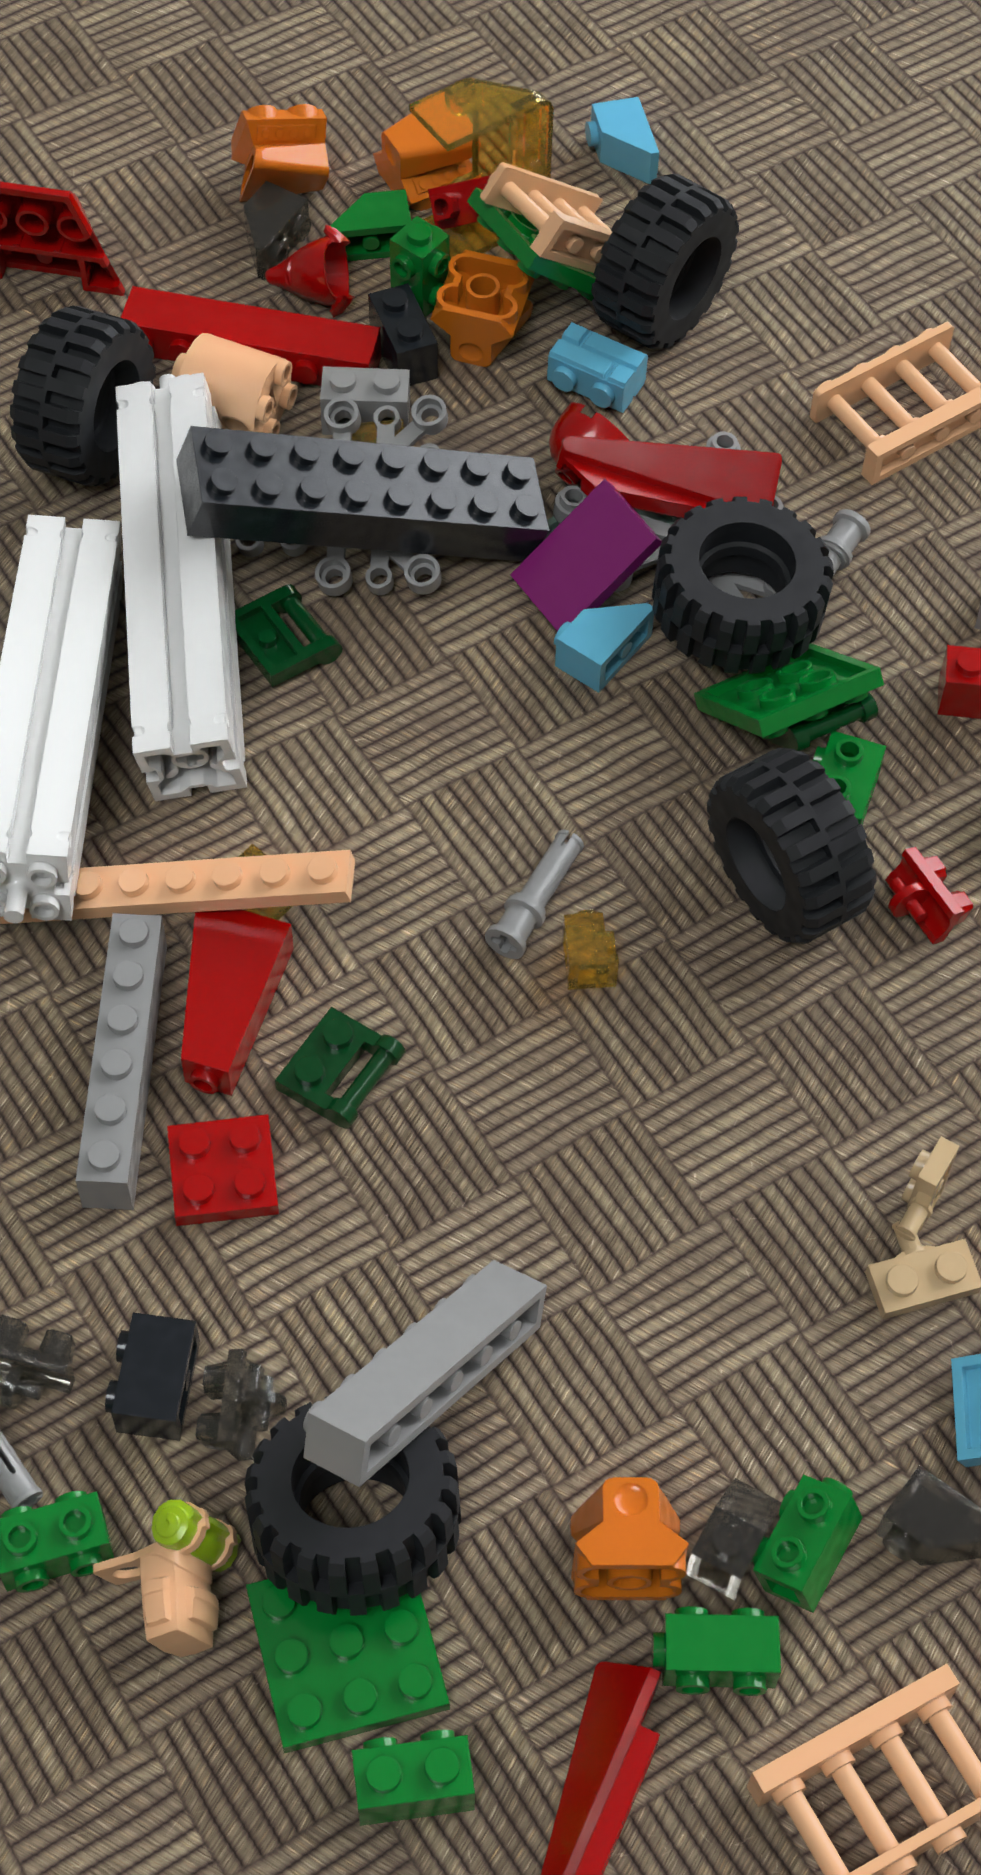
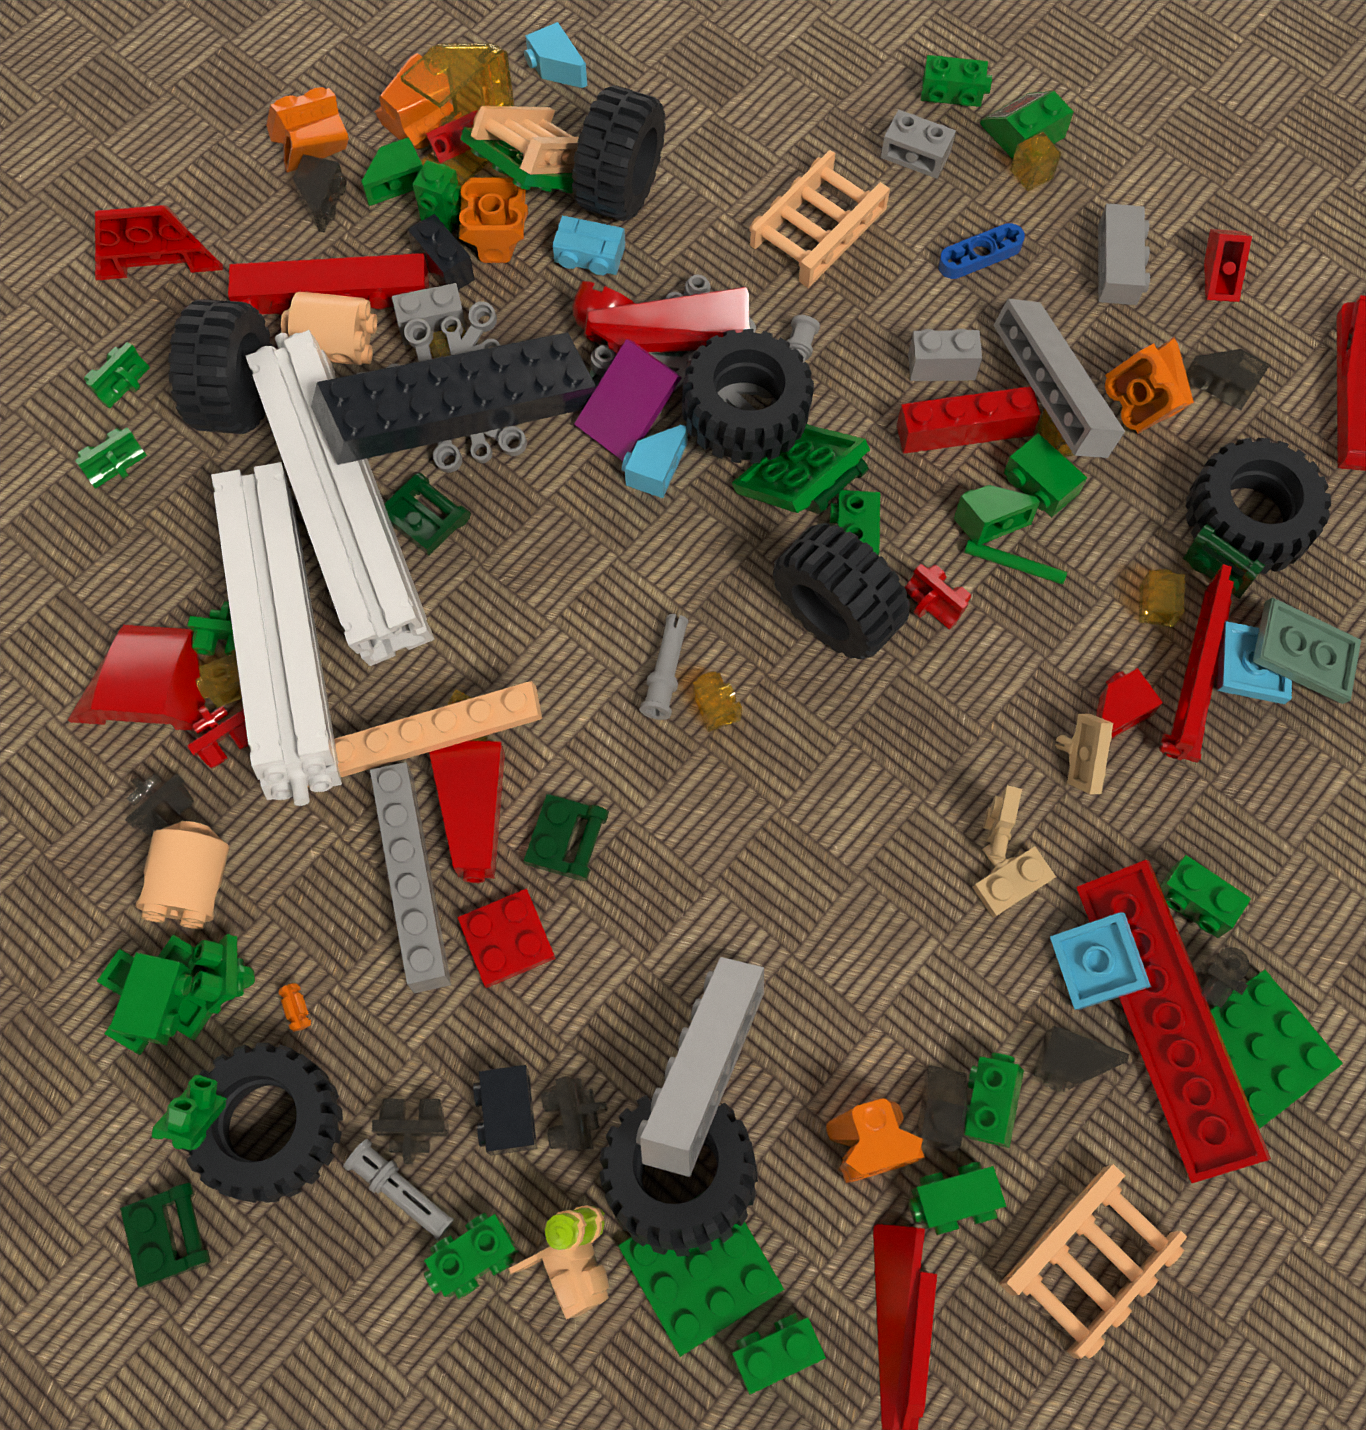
camera: 15 degrees left, 10 degrees up
red hat [265,225,355,318] -> none

